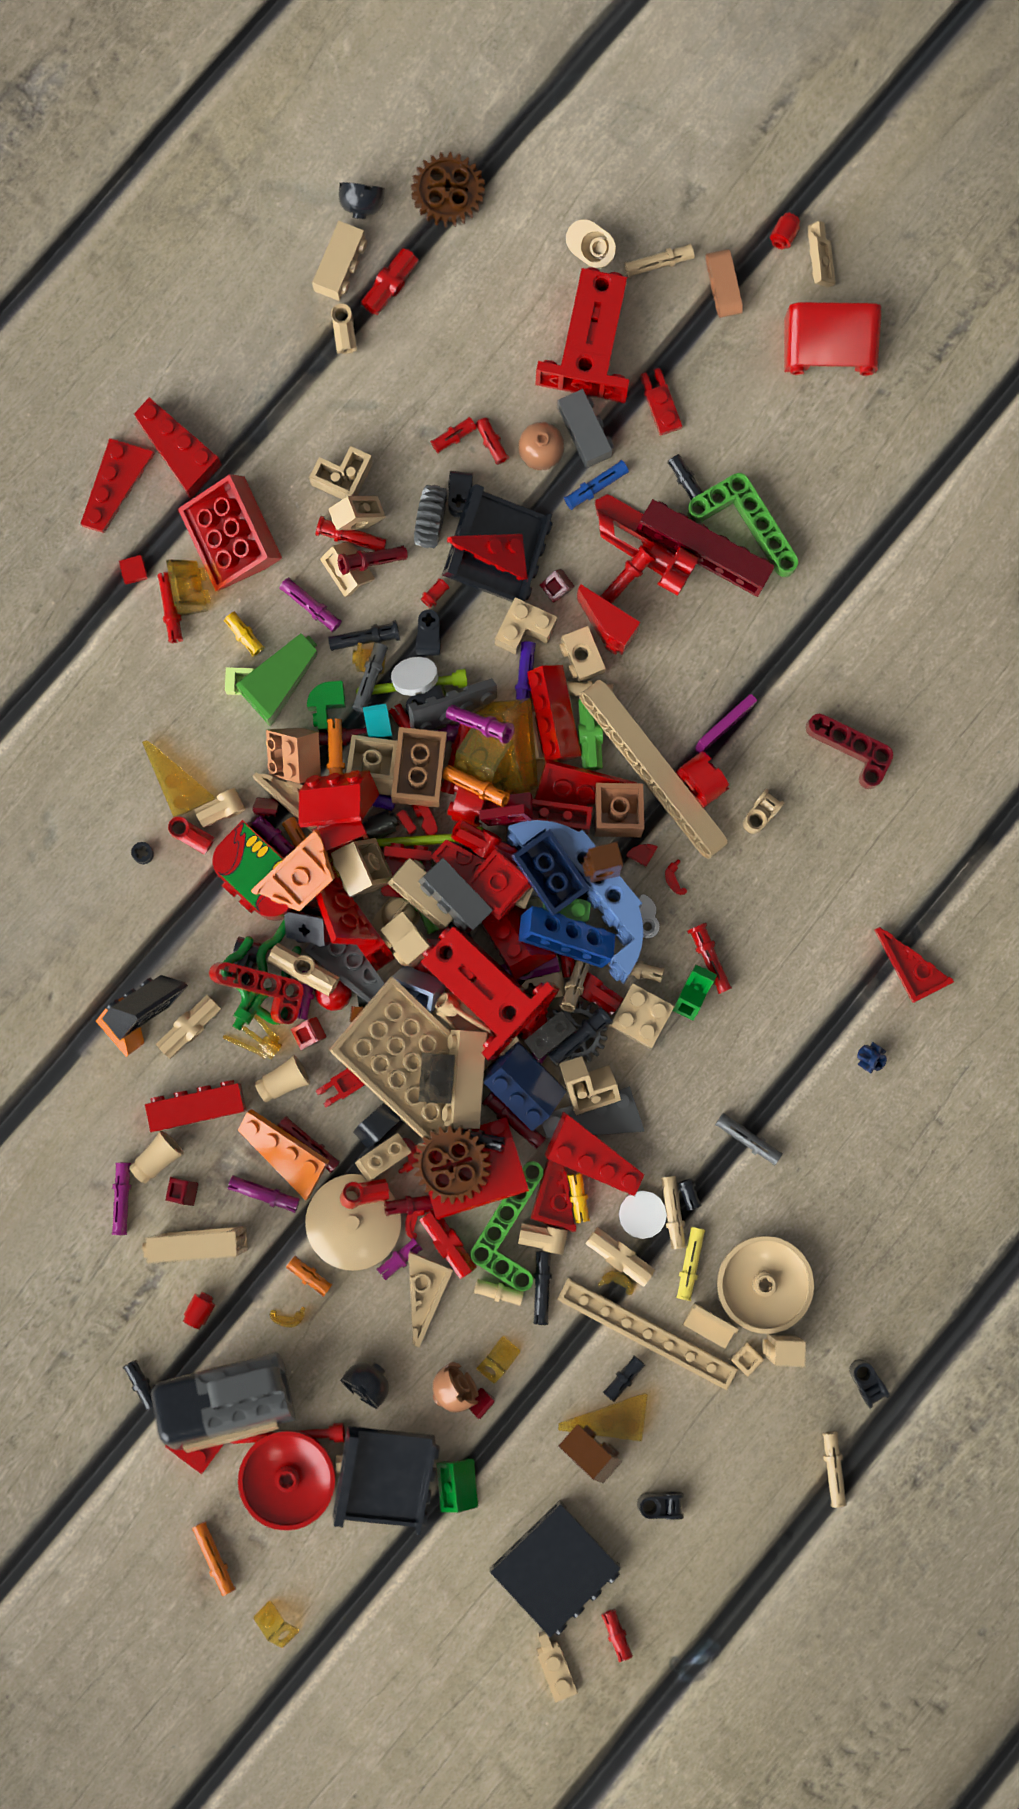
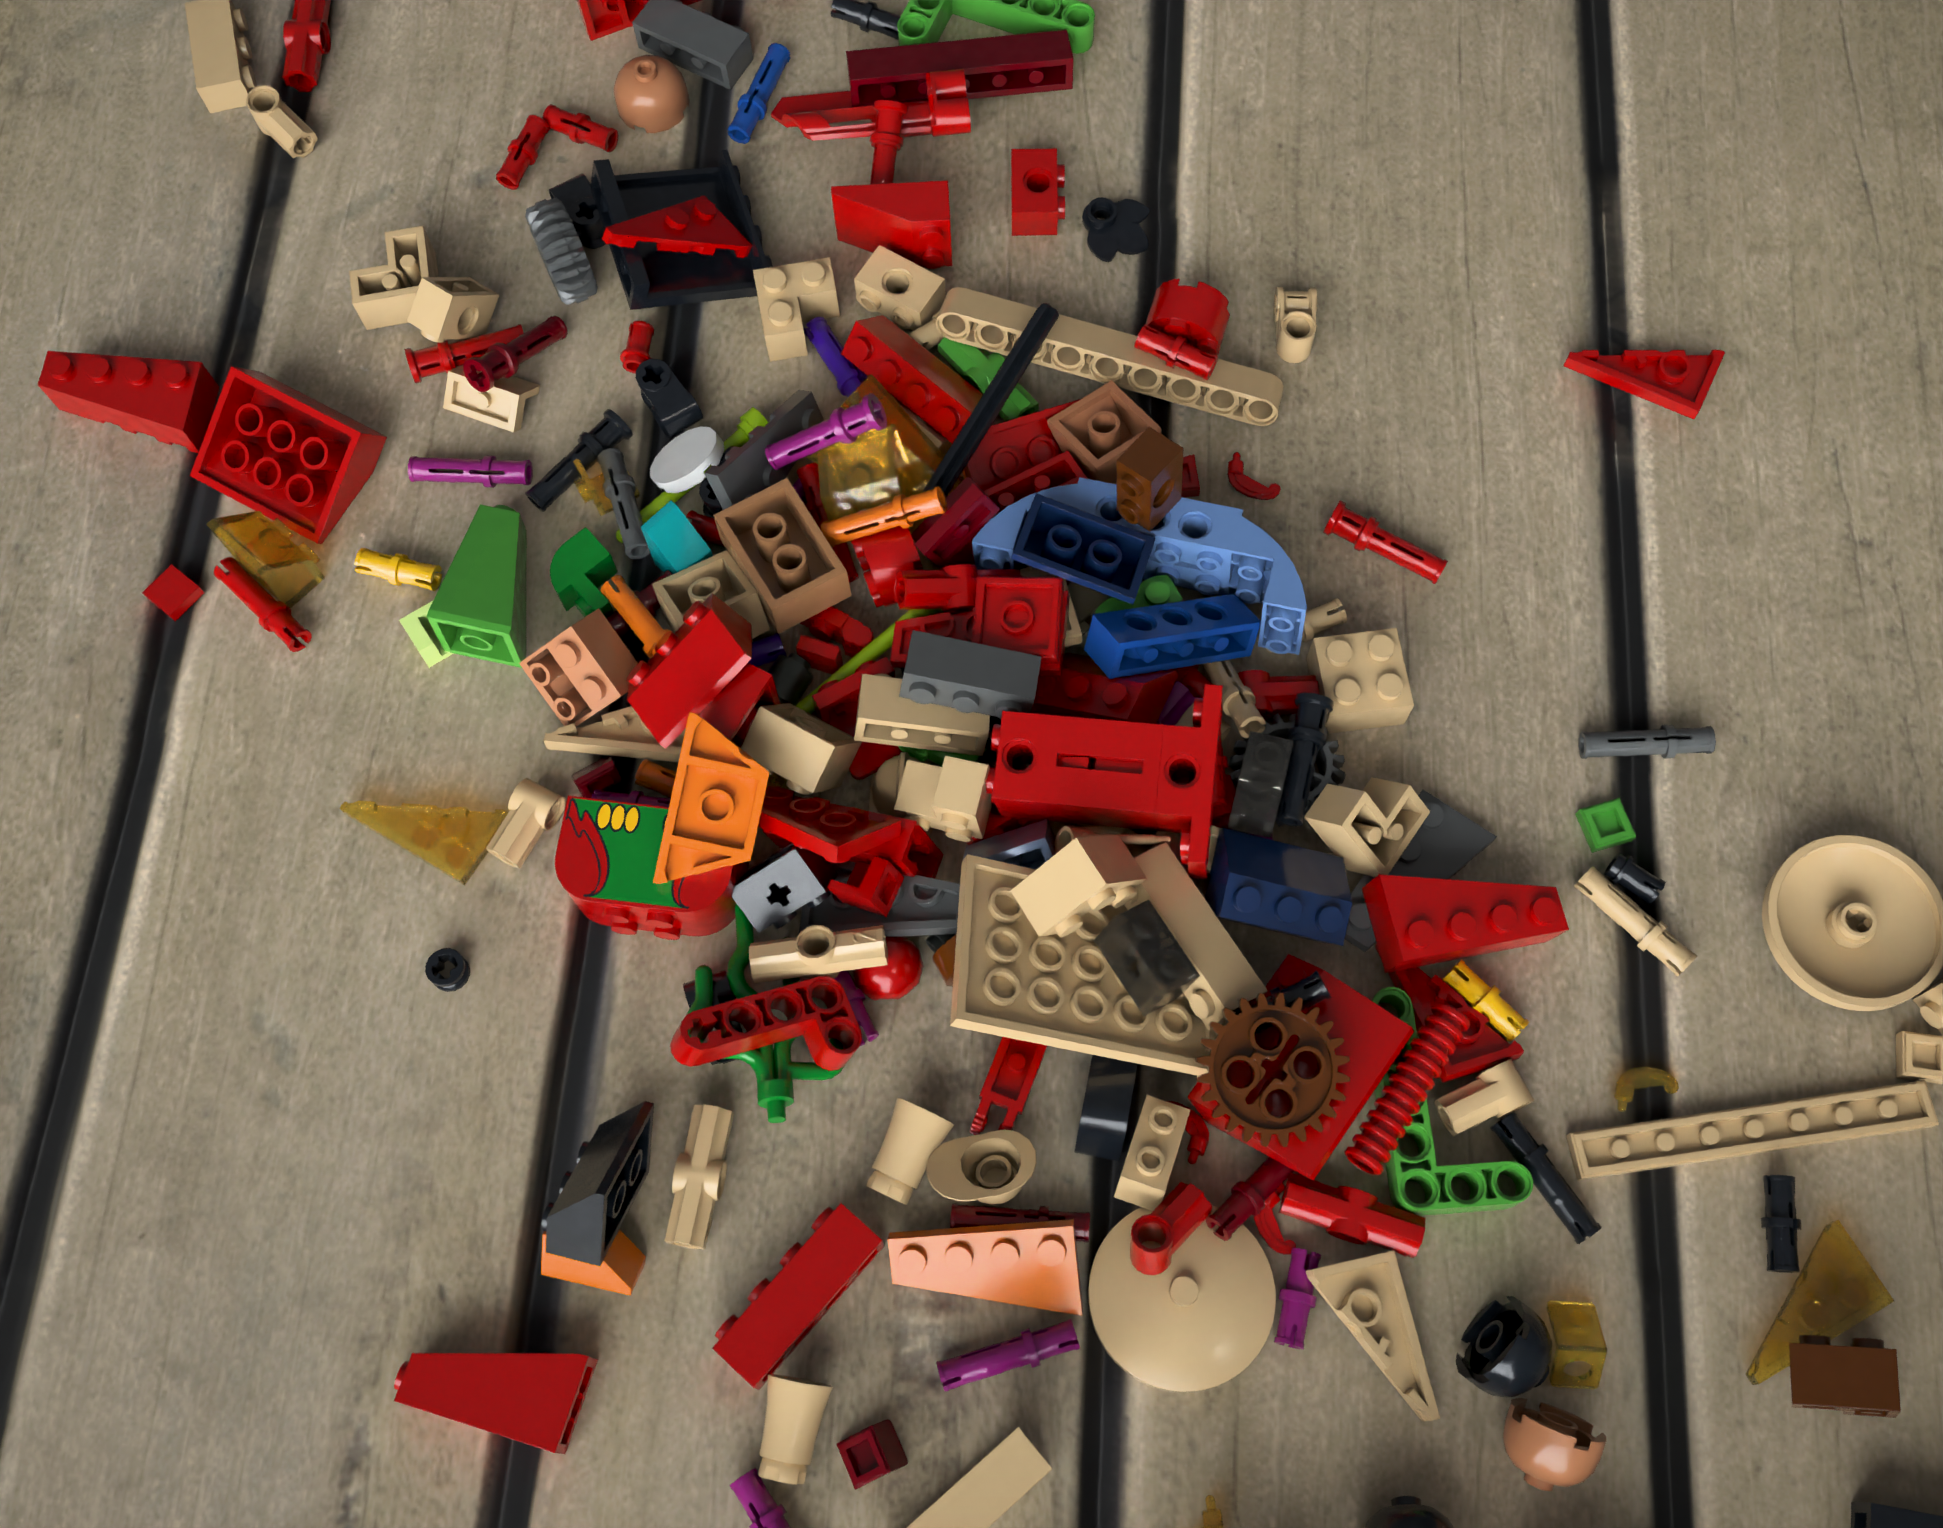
camera: 30 degrees left, 15 degrees down
red wing [80,438,155,533] -> none
red piece [168,817,215,855] -> none
clear yellow plant [223,1015,282,1060] -> none
orange pin [286,1256,333,1297] -> none
red slope [291,1017,326,1050] -> none
dark red slope [469,1387,495,1420] -> none
tan pin [474,1278,524,1306] -> none
dark red pin [481,1092,546,1150] -> none
dark red slope [539,569,575,603] -> none
tan piece [585,1227,655,1287] -> none
white tile [619,1190,667,1239] -> none
green brick [672,964,717,1021] -> none
light yellow pin [676,1227,705,1301] -> none
tan panel [683,1303,739,1349] -> none
magenta tile [695,694,757,753] -> none
dark red beam [805,714,894,790] -> none
dark blue gear [857,1042,887,1074] -> none
none -> red slope [394,1353,598,1454]
none -> red panel [827,856,904,917]
none -> black axle [922,303,1059,498]
none -> tan piece [927,1129,1037,1205]
none -> tan brick [1010,834,1147,937]
none -> red brick [1011,148,1065,236]
none -> black plate [1082,197,1150,262]
none -> red pin [1134,324,1218,381]
none -> red piece [1344,1003,1470,1175]
none -> black cylinder [1456,1296,1552,1397]
none -> bright green tile [1575,798,1636,853]

